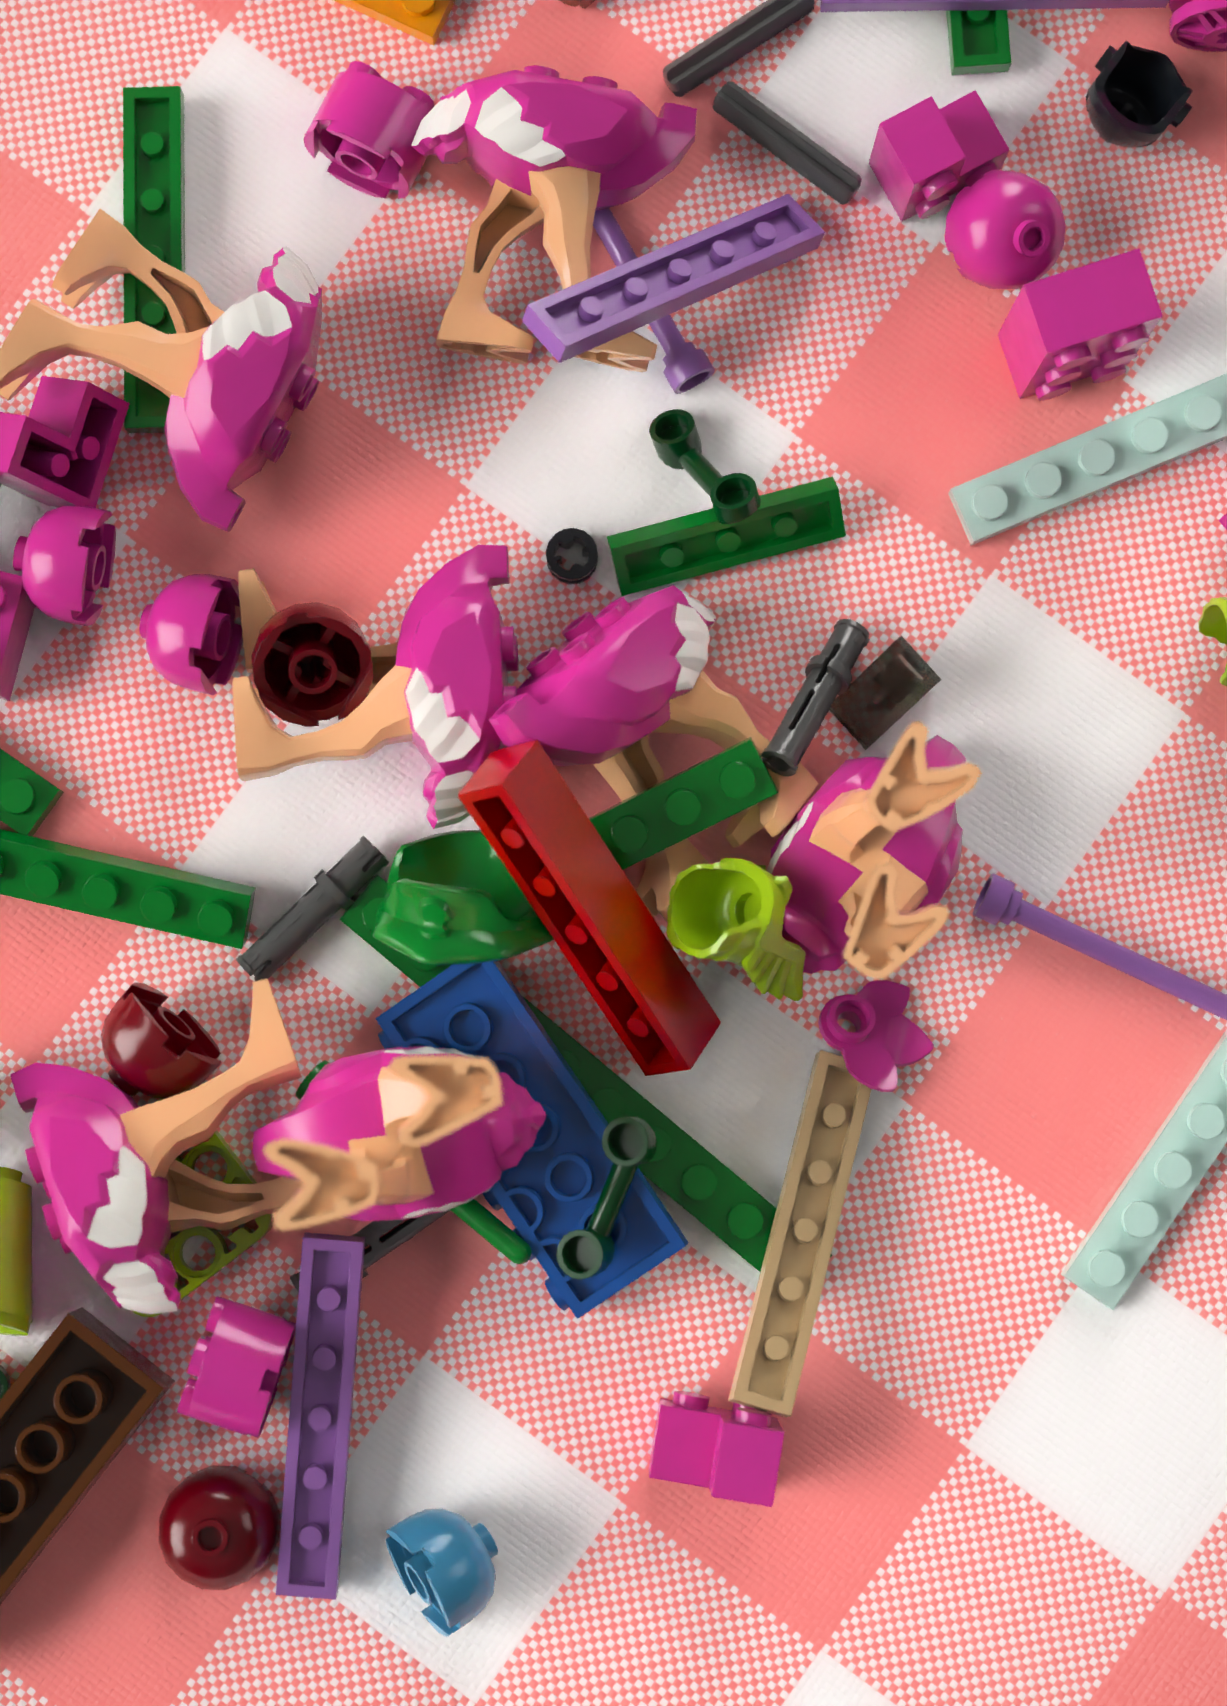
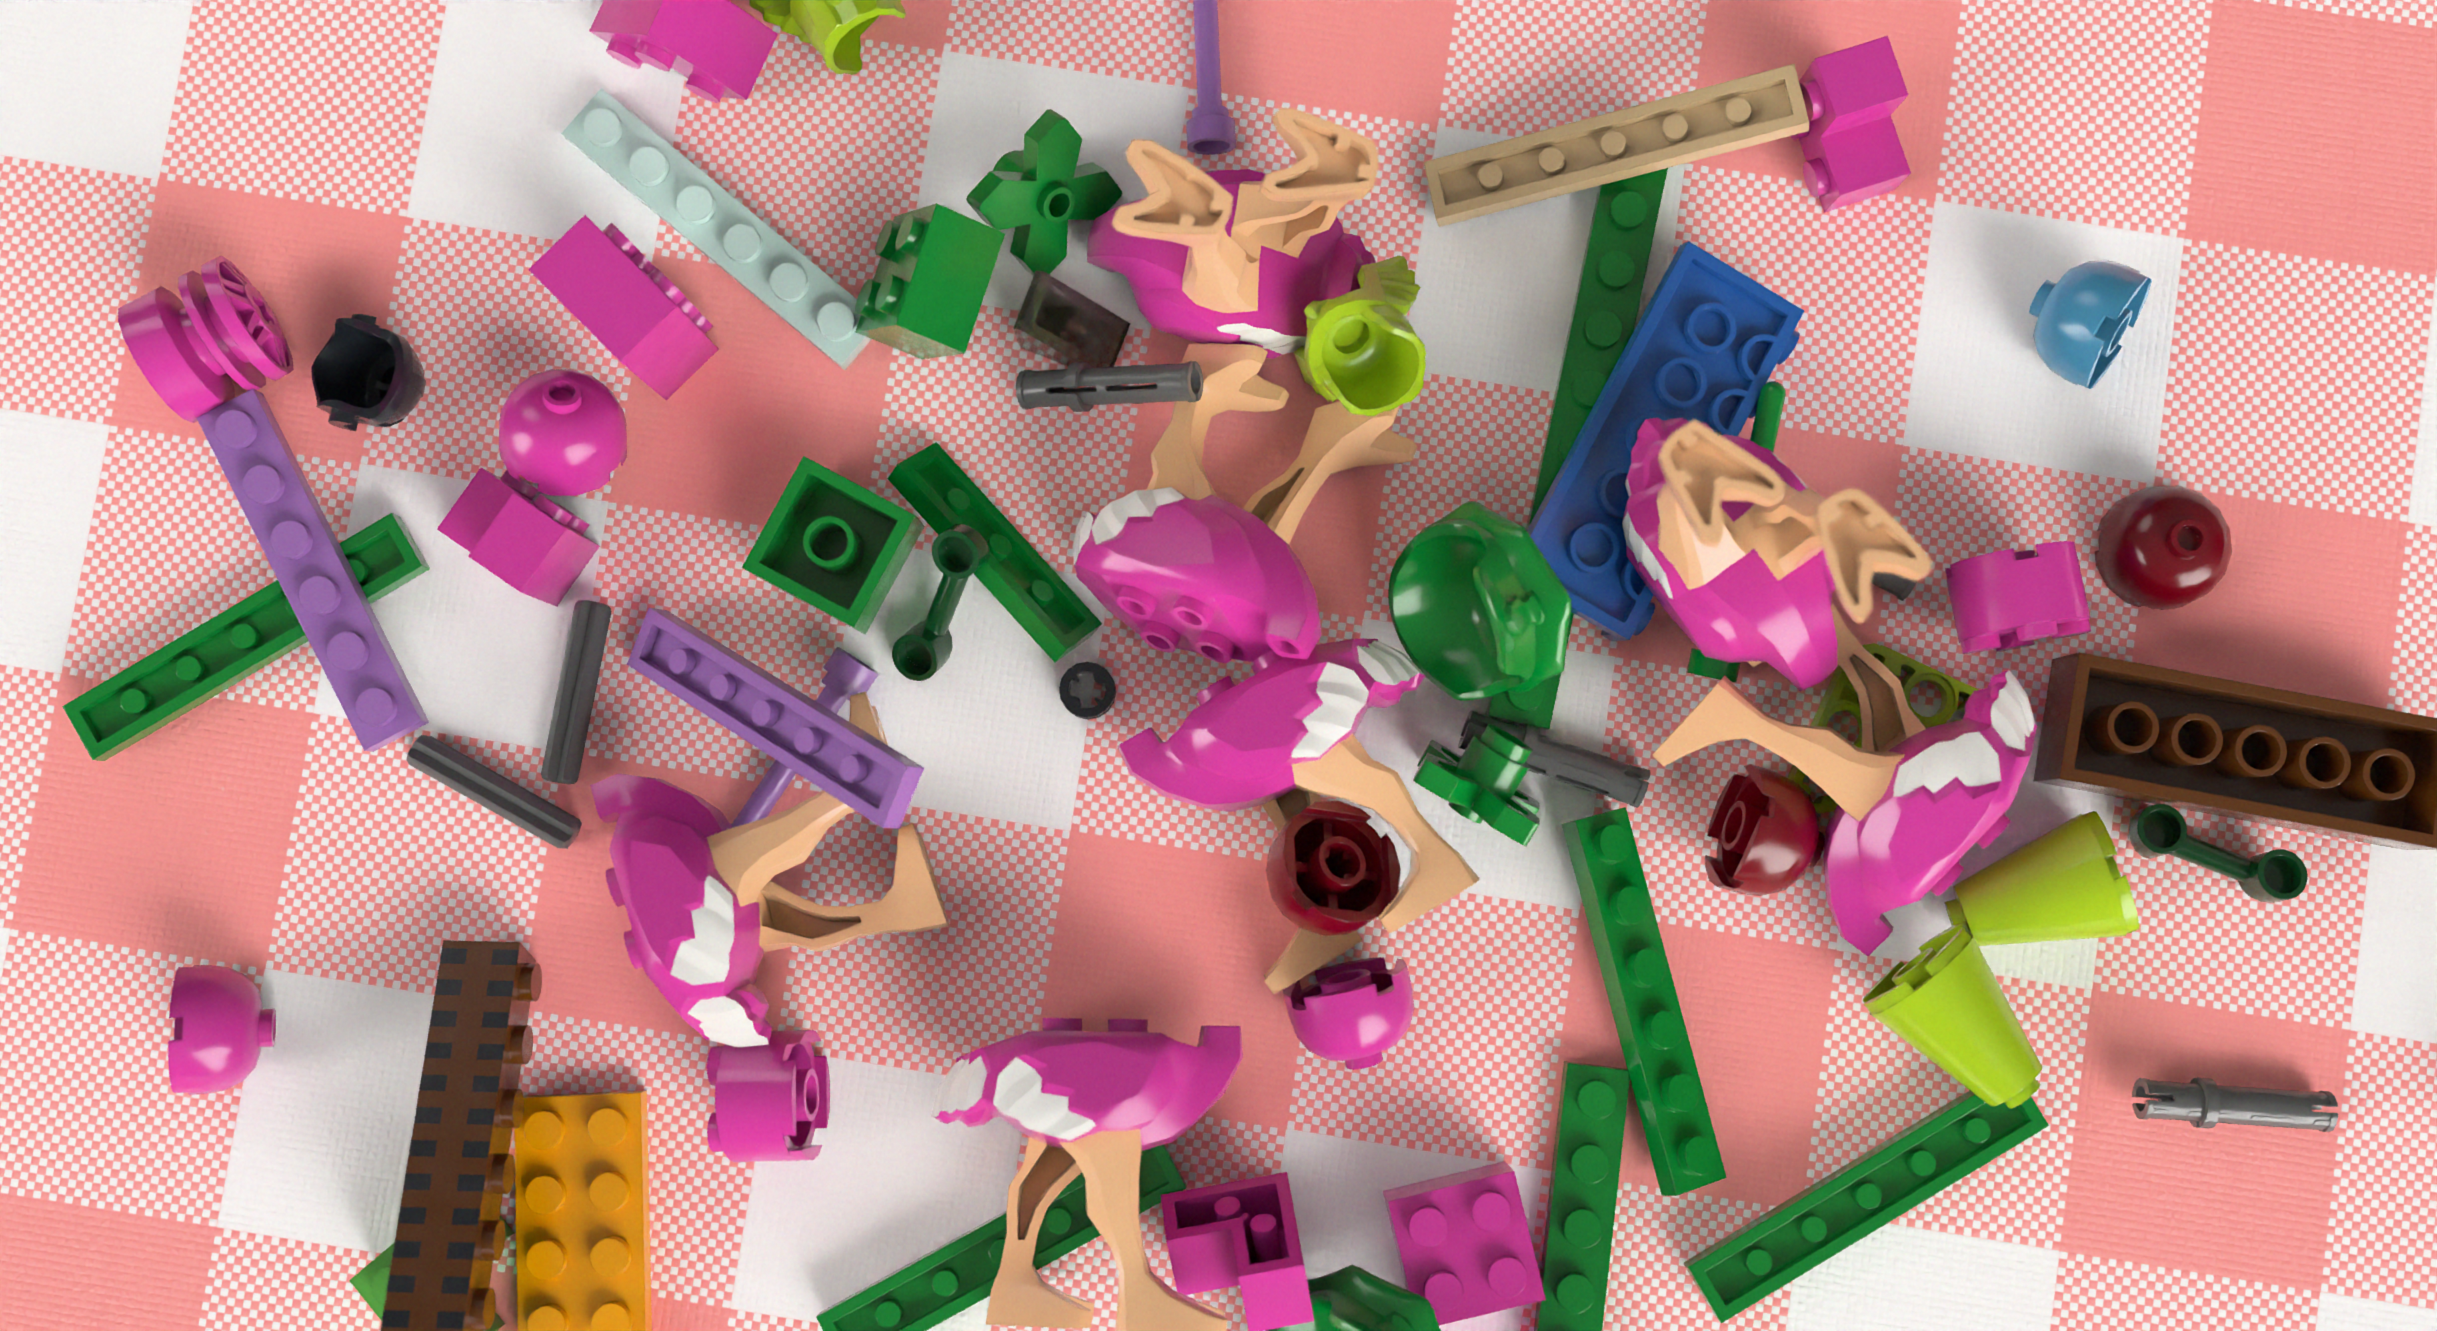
camera: 115 degrees left, 0 degrees up
dark pink cylinder [13,506,116,626] -> none
medium lavender plate [276,1232,366,1600] -> none
red brick [457,739,721,1076] -> none
dark green bar [557,1116,657,1279] -> none
green plate [589,737,778,870] -> none
dark pink plate [818,980,934,1092] -> none
none -> green brick [742,456,925,635]
none -> green brick [855,203,1005,359]
none -> green plant [966,109,1123,281]
none -> green plant [1413,724,1540,847]

